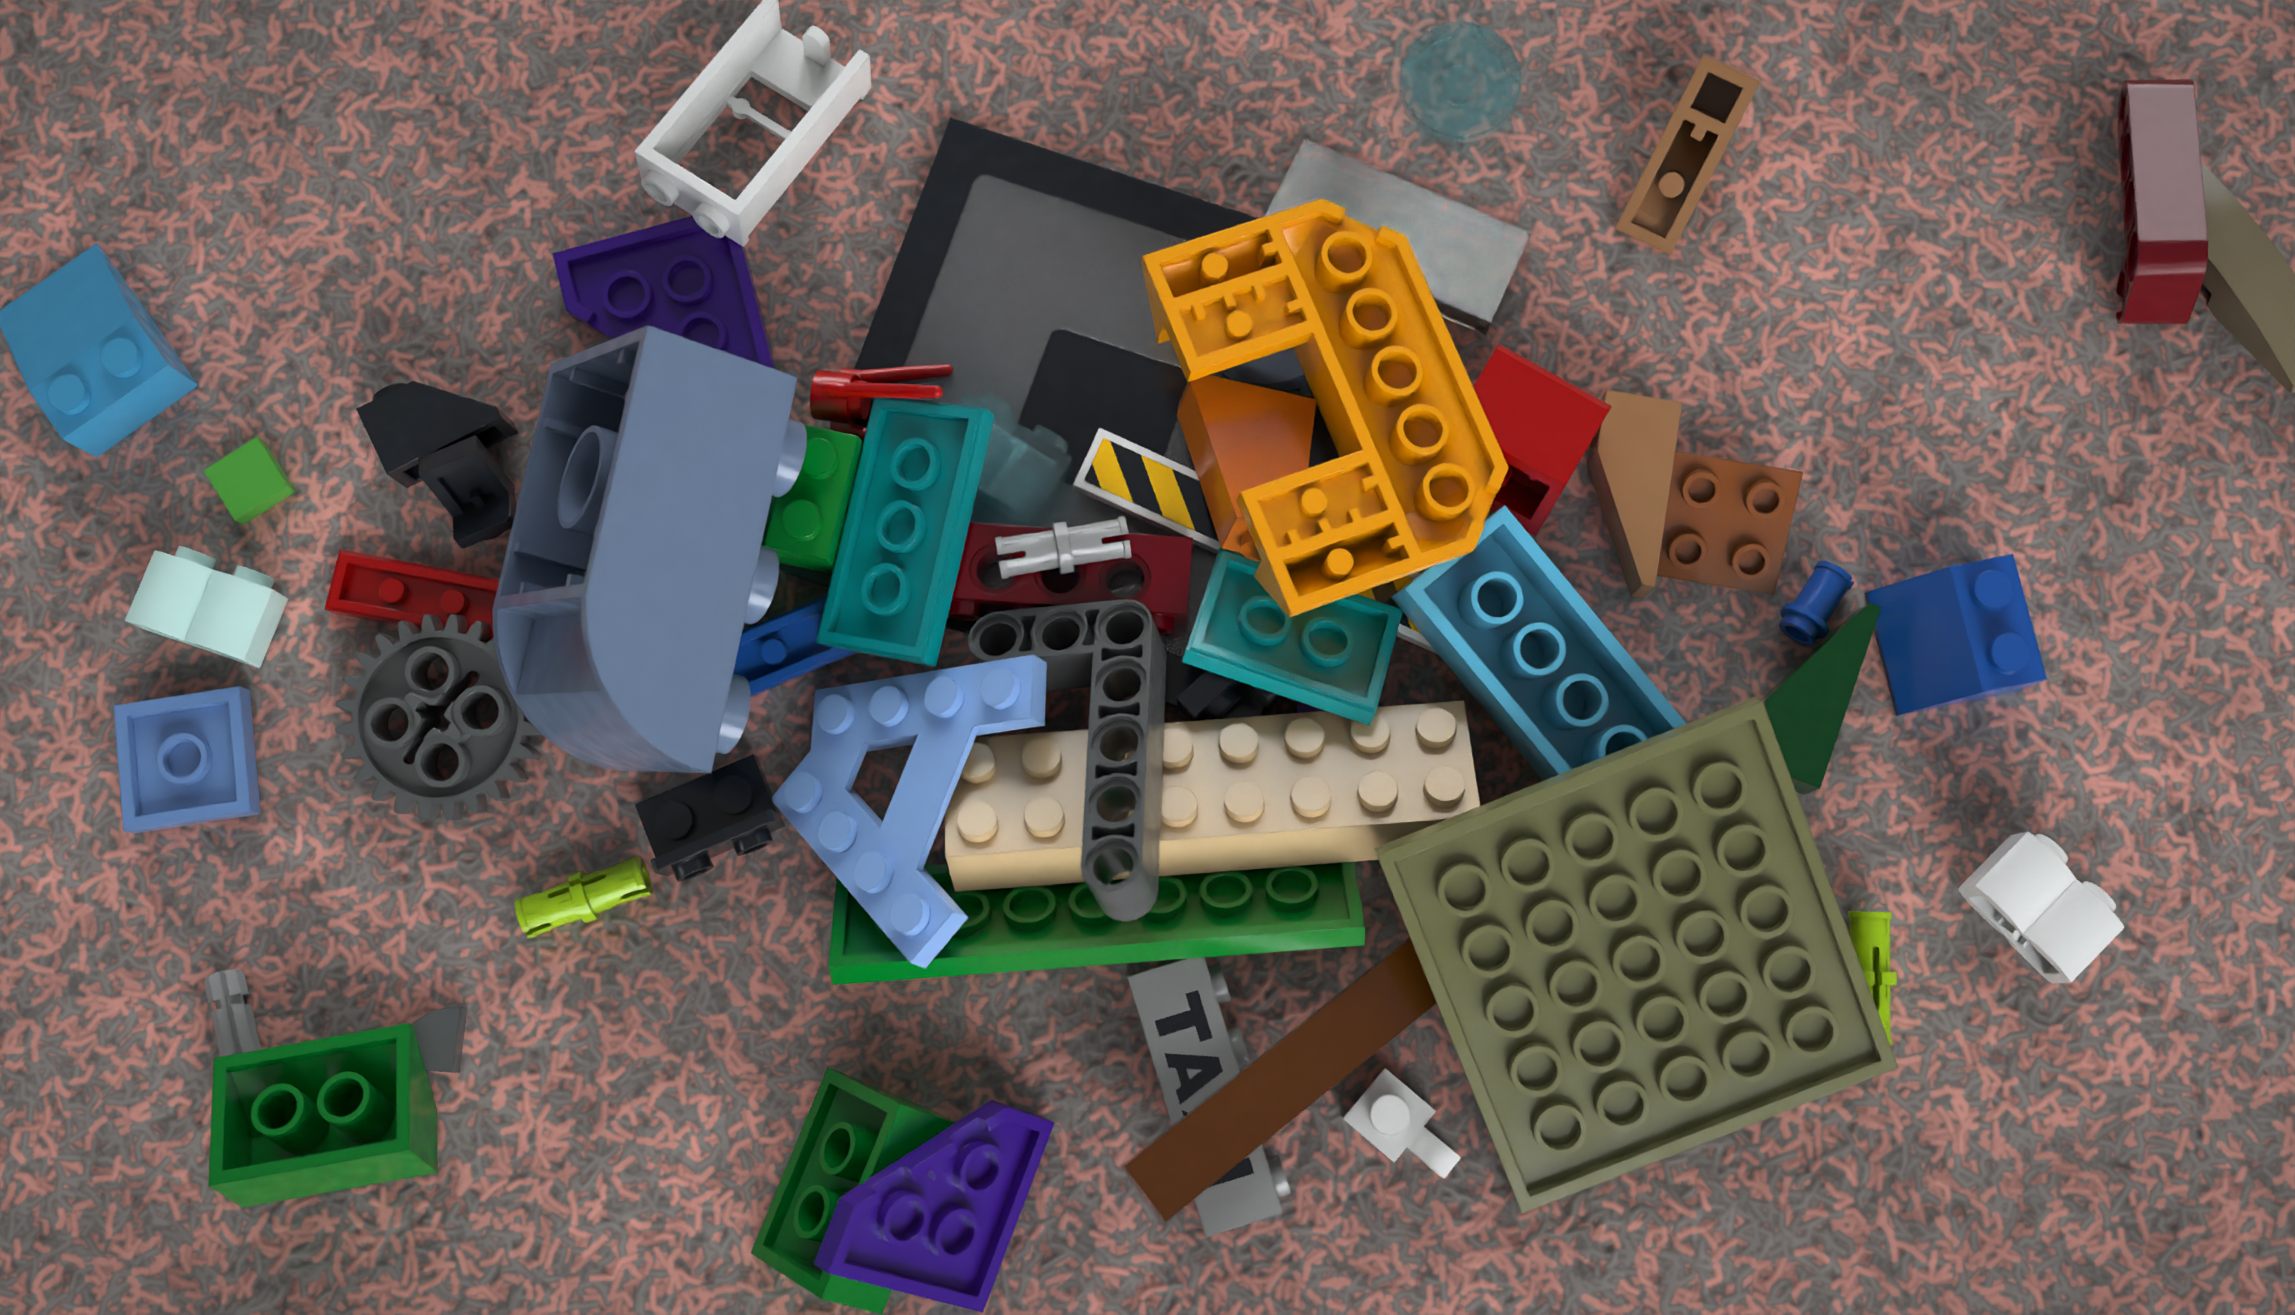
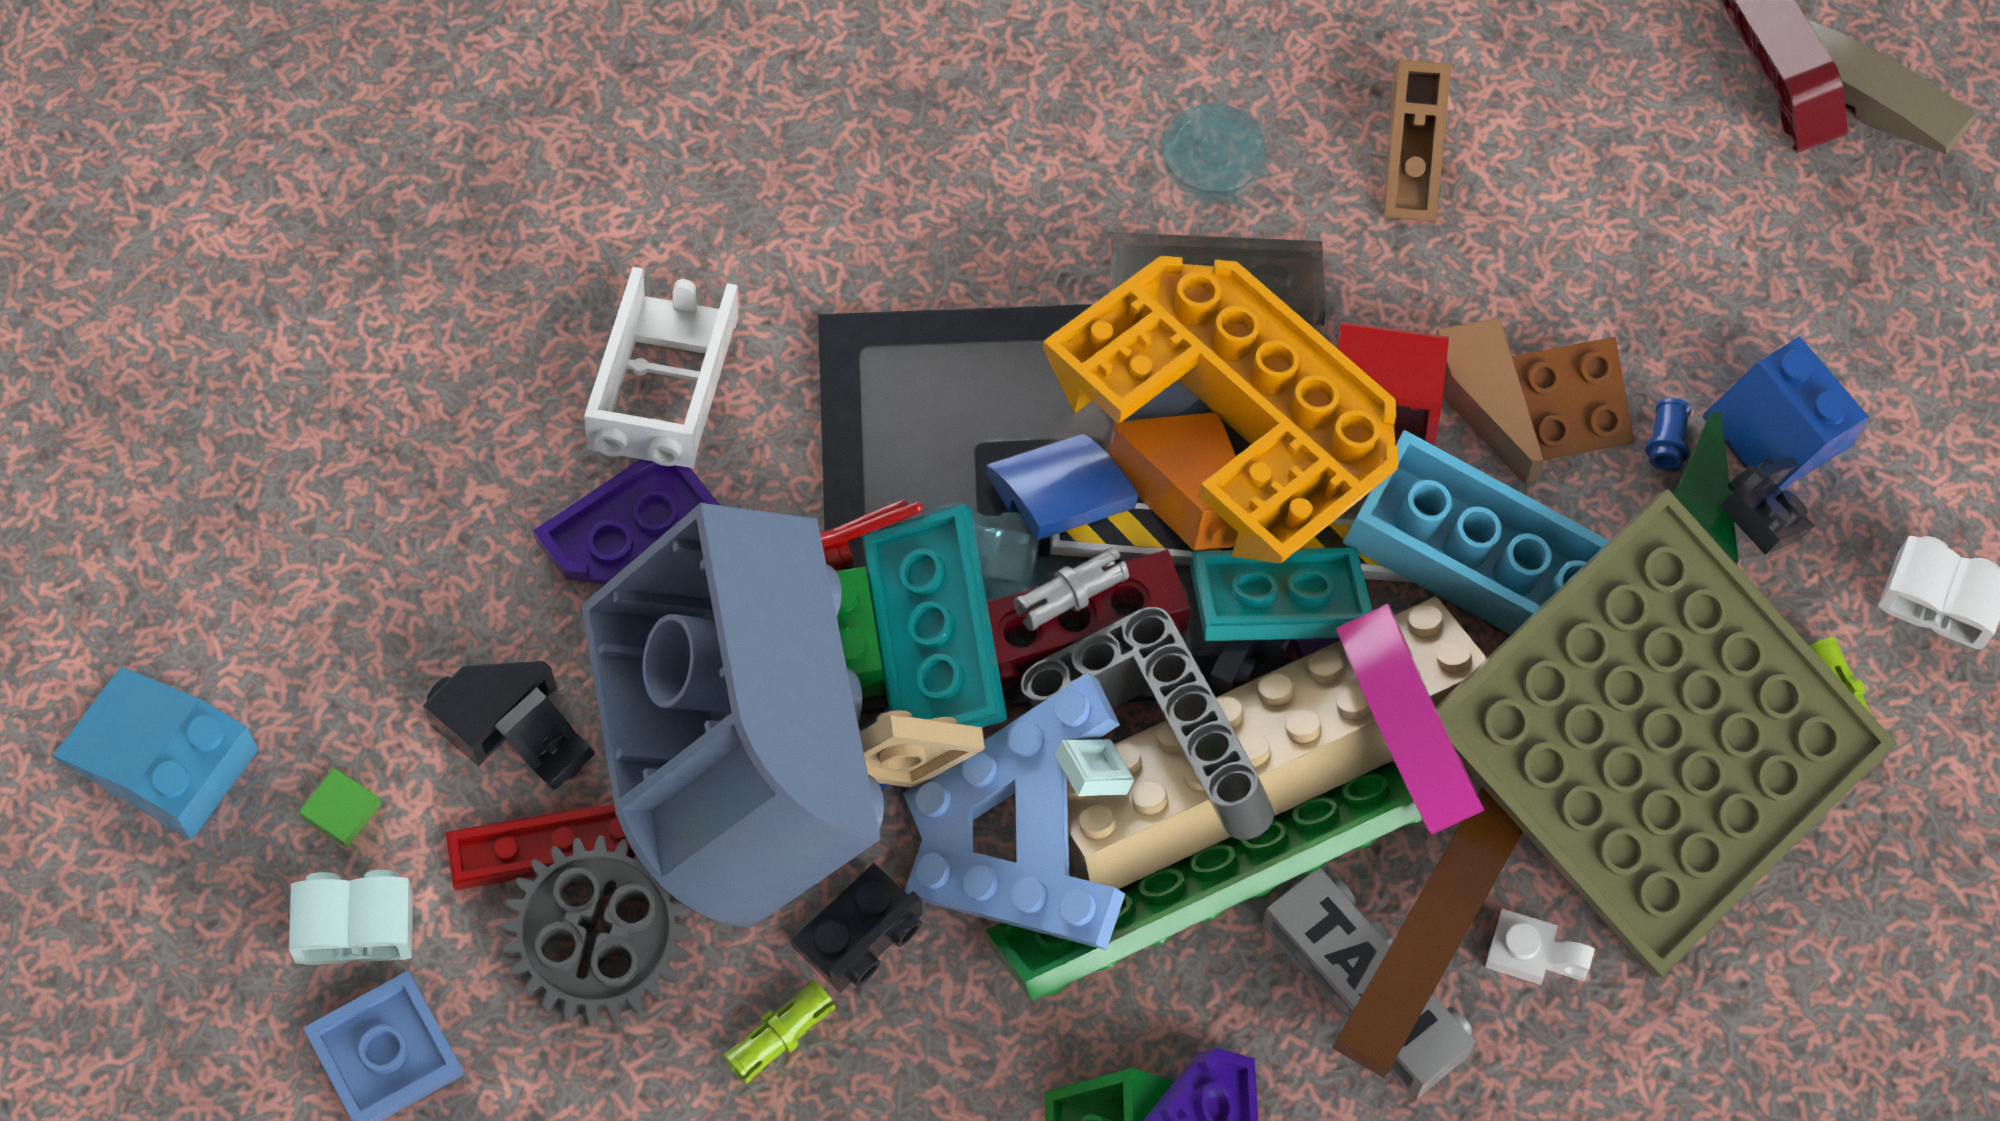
camera: 30 degrees left, 15 degrees down
none -> tan plate [859,710,985,788]
none -> blue slope [985,434,1138,540]
none -> light aqua tile [1055,739,1134,796]
none -> dark pink slope [1336,604,1485,835]
none -> black bracket [1720,456,1815,555]

